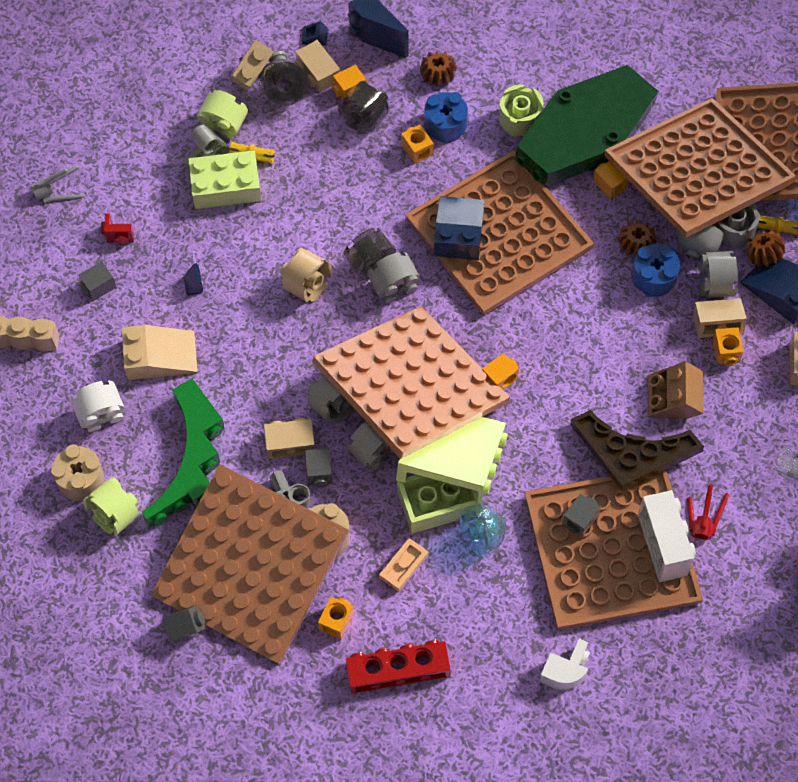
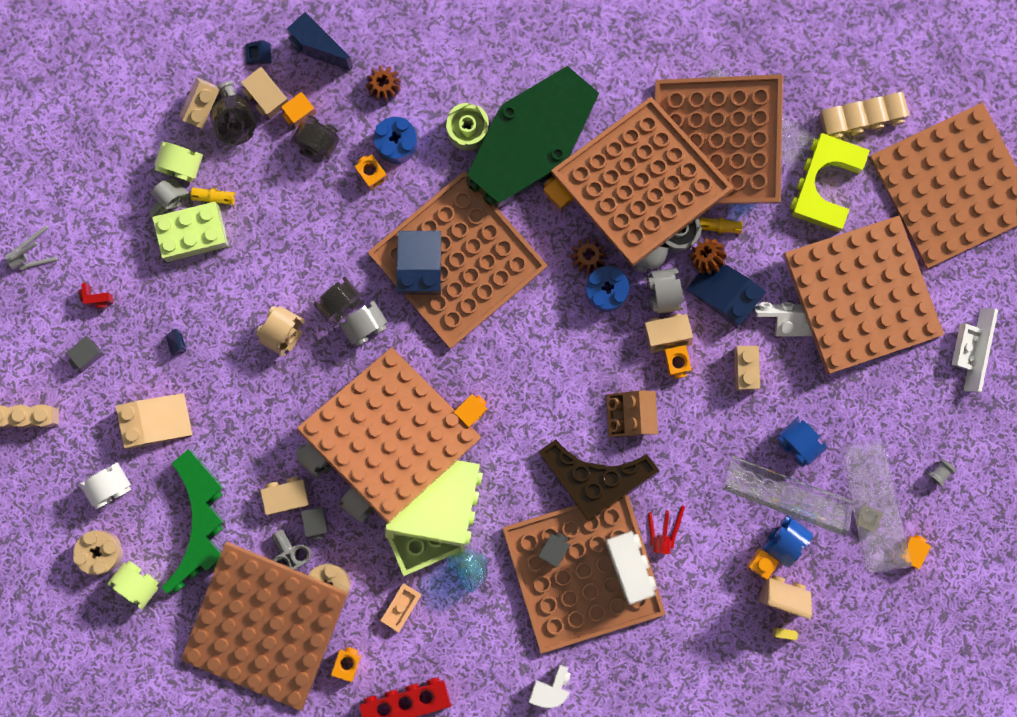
camera: 10 degrees left, 20 degrees up
dark grey brick [162,605,206,642] -> none

